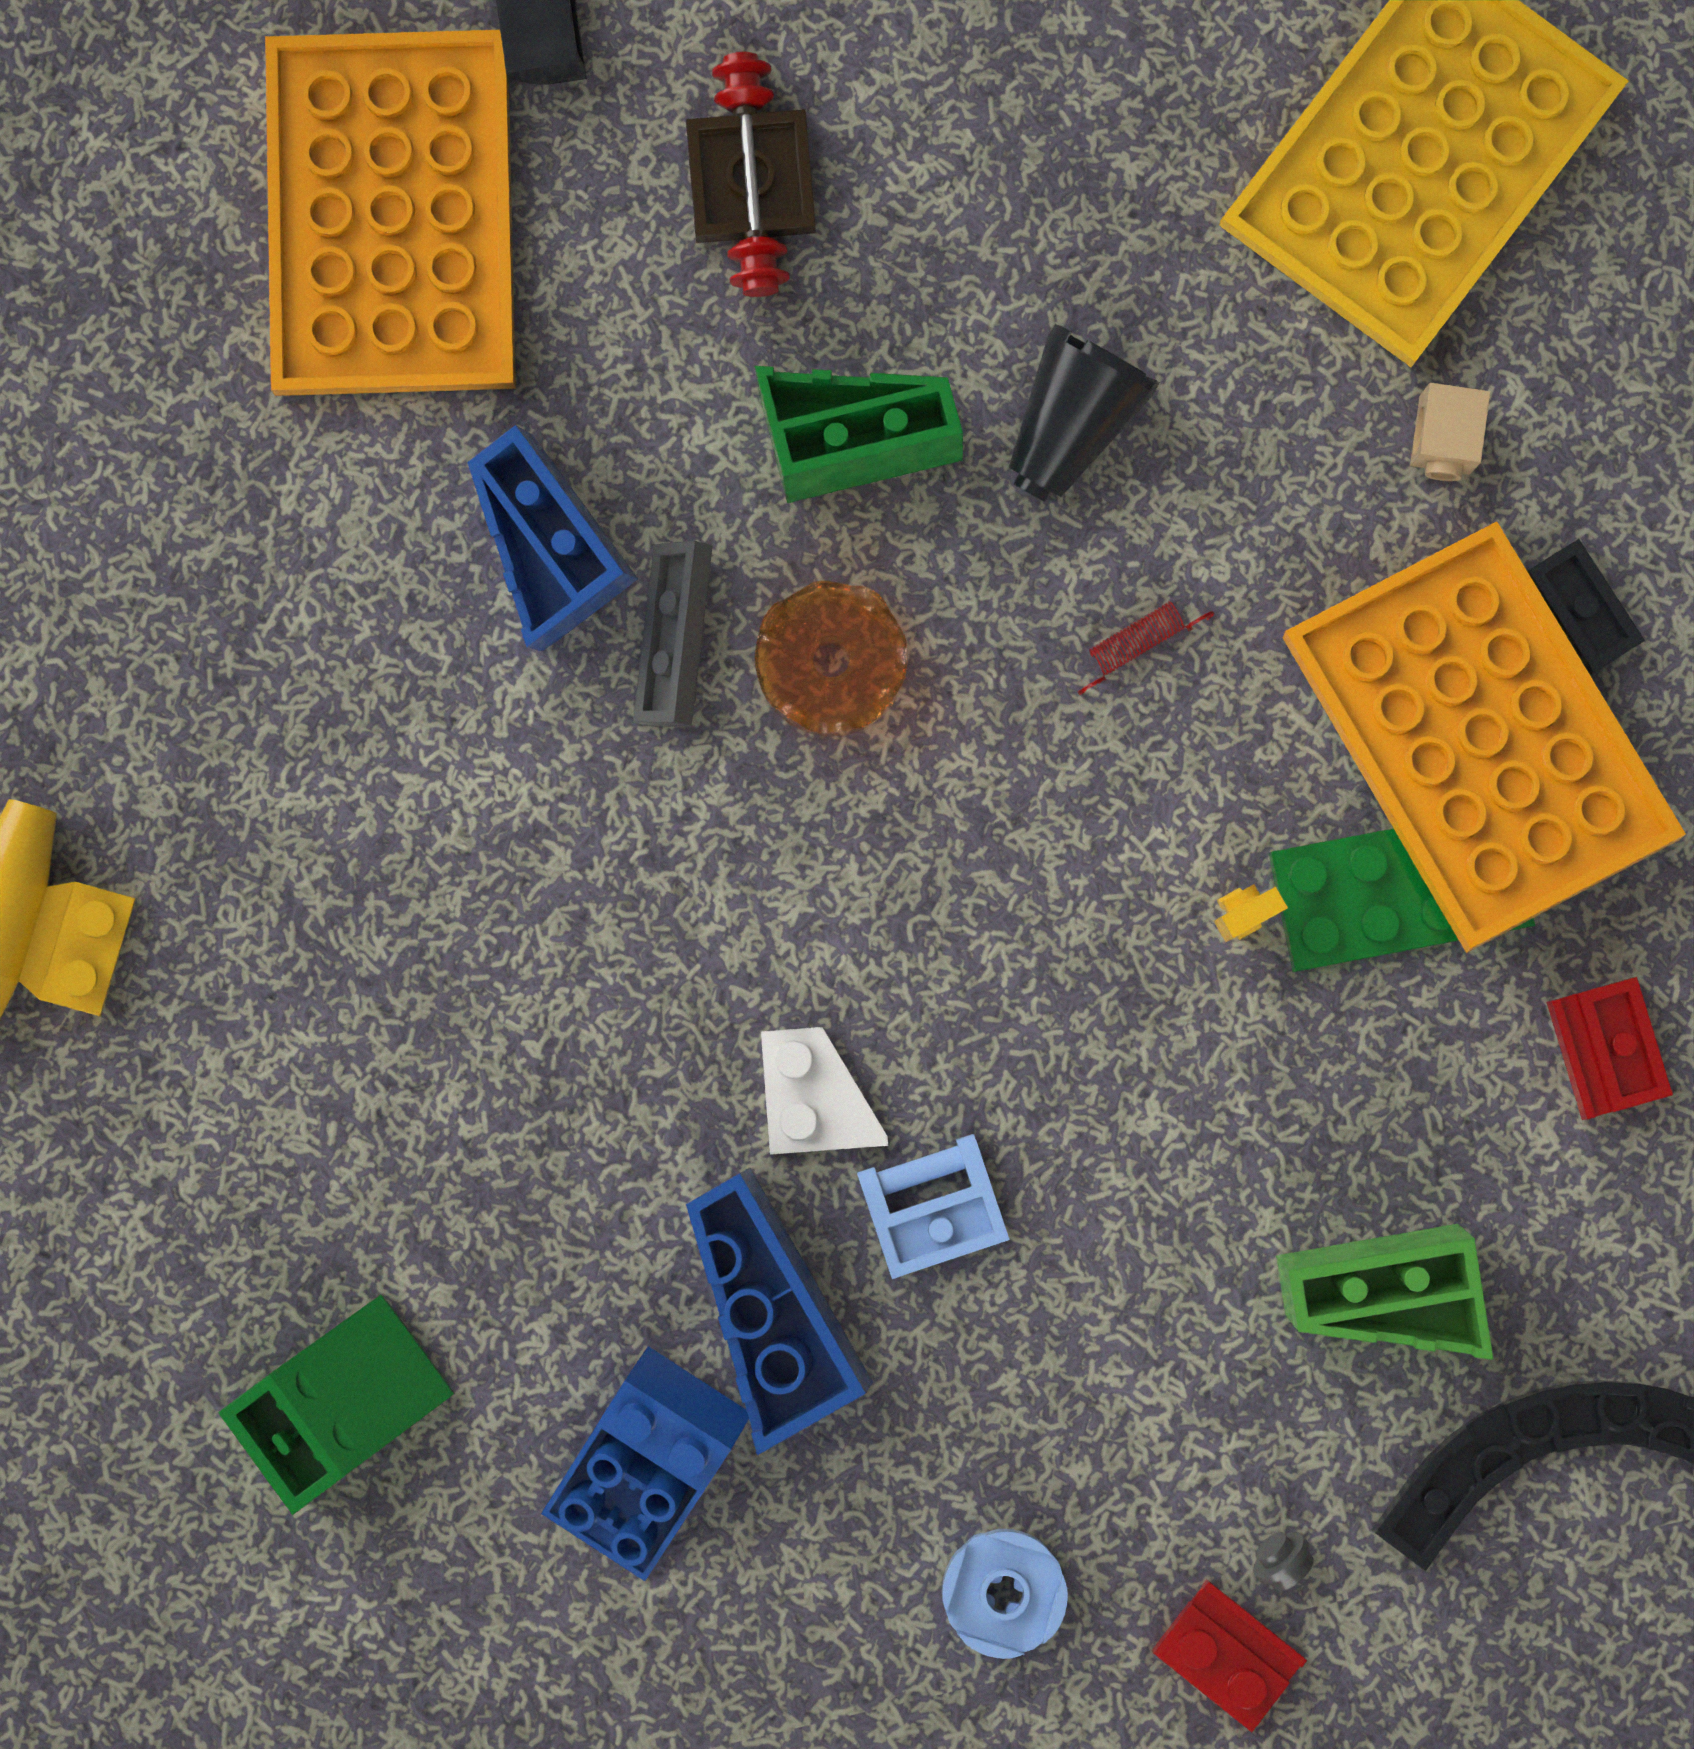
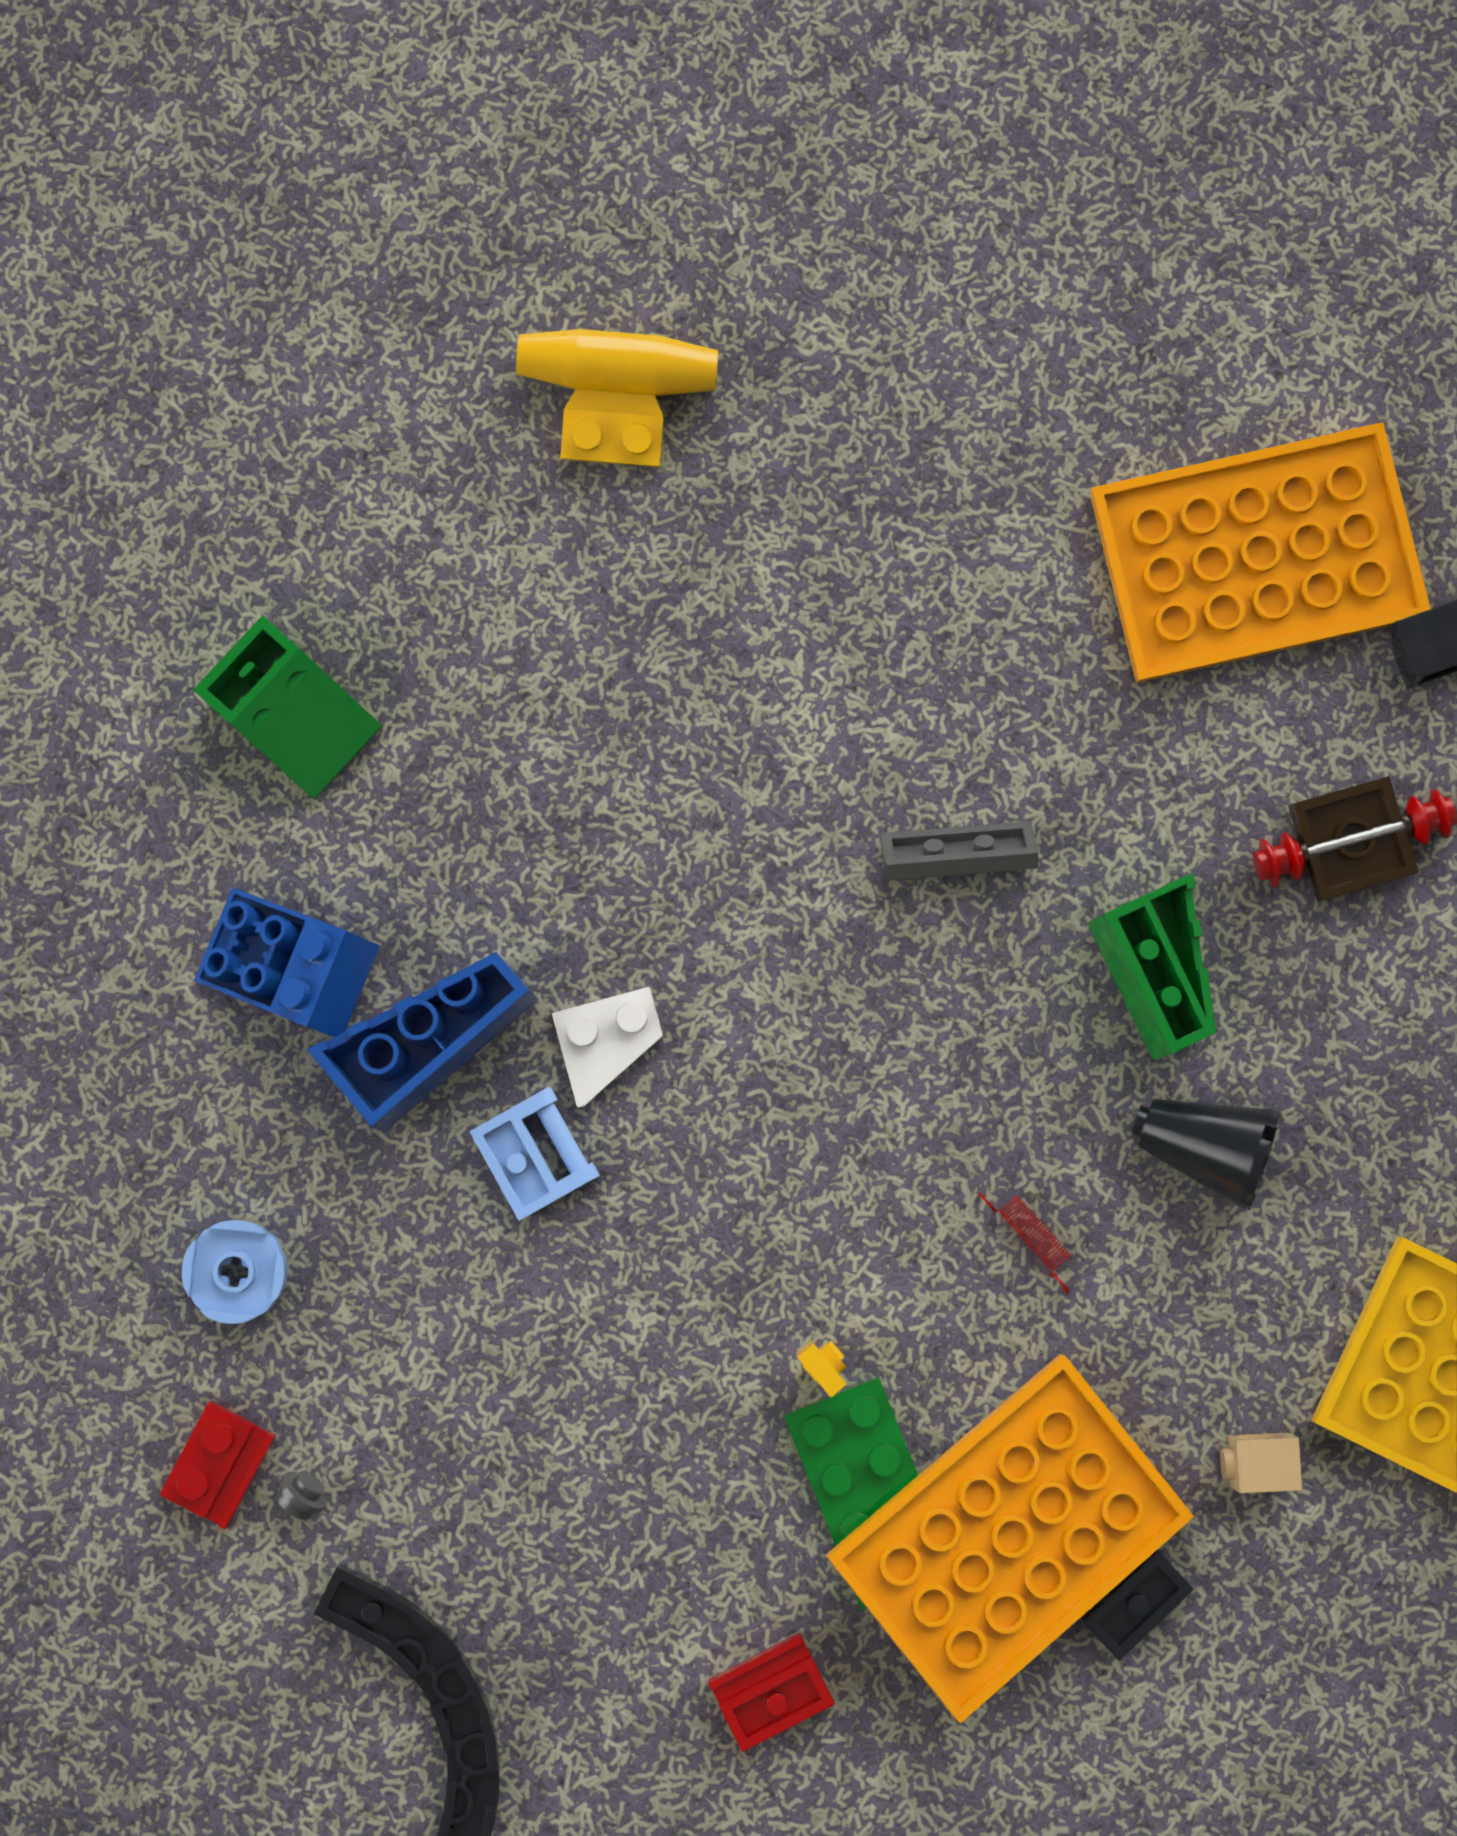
camera: 80 degrees right, 0 degrees up
blue wedge [467,425,638,651] -> none
clear orange plate [755,581,908,737] -> none
bright green wedge [1276,1224,1494,1360] -> none

